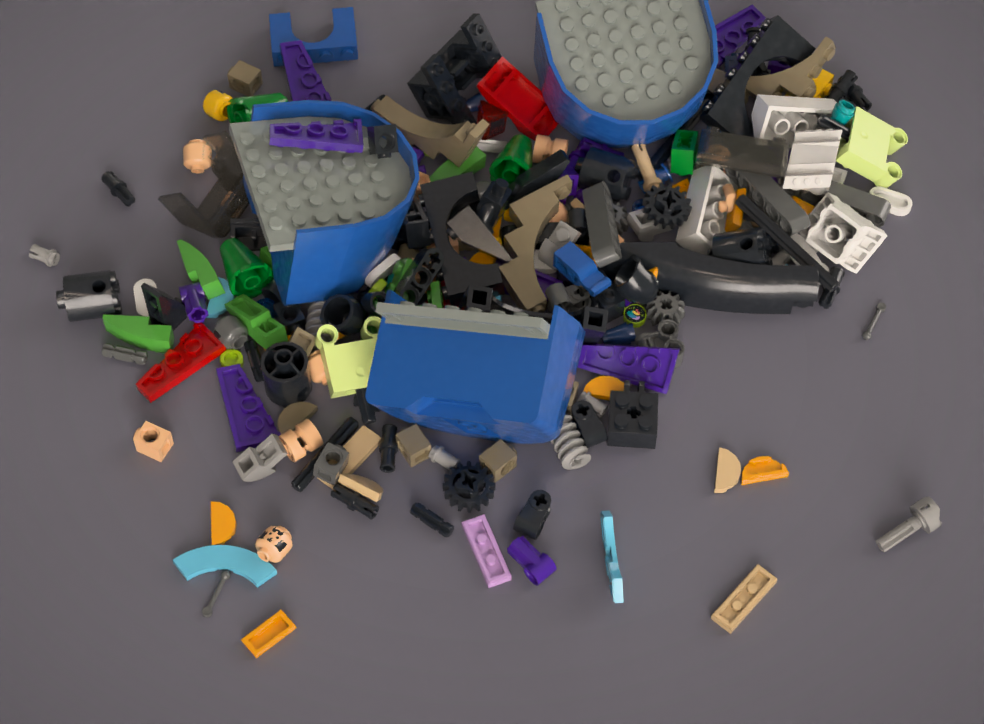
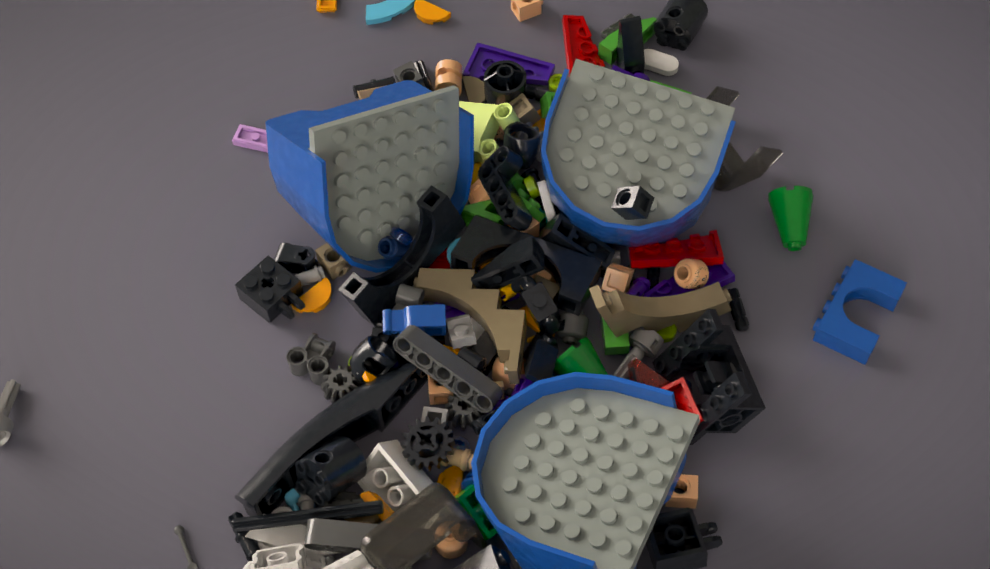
camera: 130 degrees right, 0 degrees up
light grey pin [29,244,60,267] -> none
black axle [101,171,135,207] -> none
light nougat head [183,139,212,174] -> none
yellow head [203,90,233,121] -> none
dark tan brick [227,60,263,96] -> none
light grey brick [232,434,288,482] -> none
light nougat head [255,526,293,563] -> none
dark purple wing [269,119,364,153] -> none
dark purple wing [279,40,332,101] -> none
dark purple piece [507,536,557,586] -> none
black piece [513,490,551,540] -> none
light grey piece [550,415,591,470] -> none
dark purple wing [578,344,680,394] -> none
medium azure tile [600,510,624,603] -> none
dark blue cone [602,322,636,345] -> none
tan tile [711,564,777,634] -> none
tan tile [714,447,741,493] -> none
light nougat arm [718,184,736,213] -> none
light orange tile [741,456,789,485] -> none

